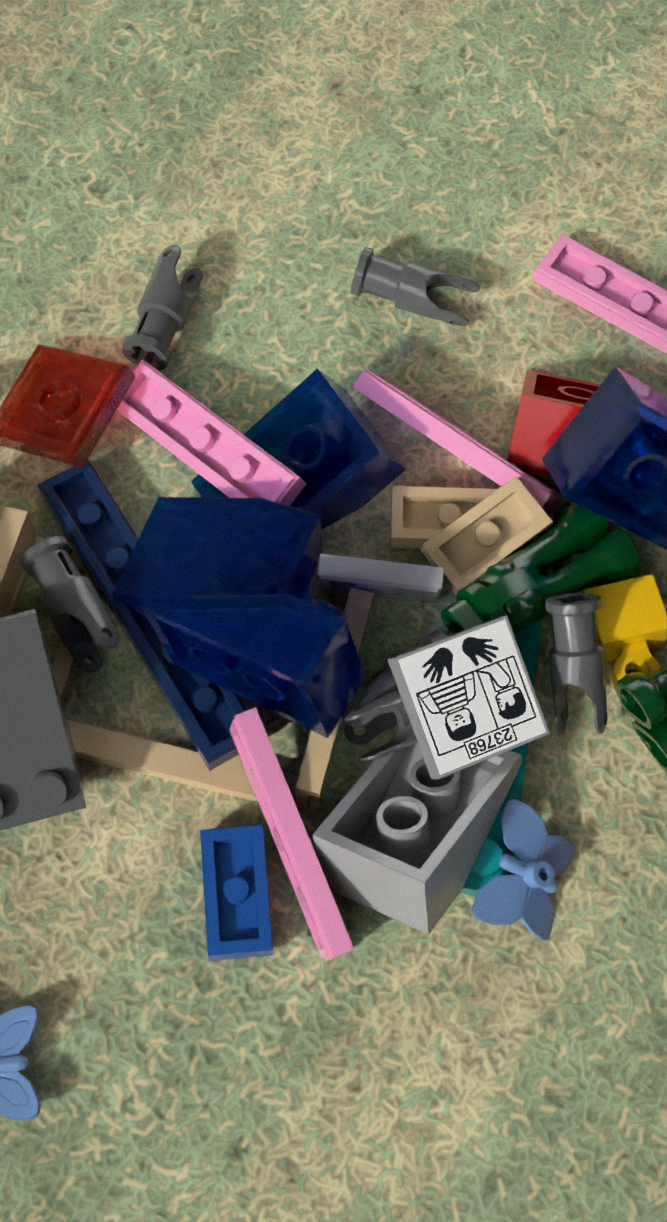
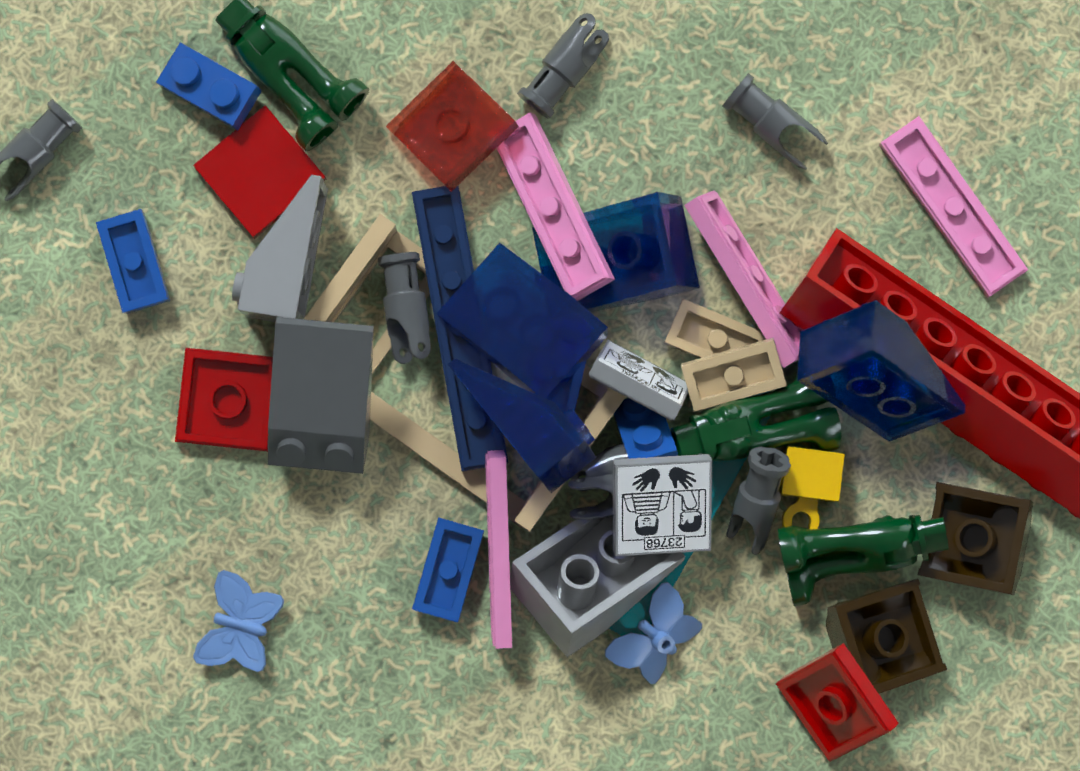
camera: 20 degrees right, 20 degrees up
none -> blue plate [613,398,678,459]

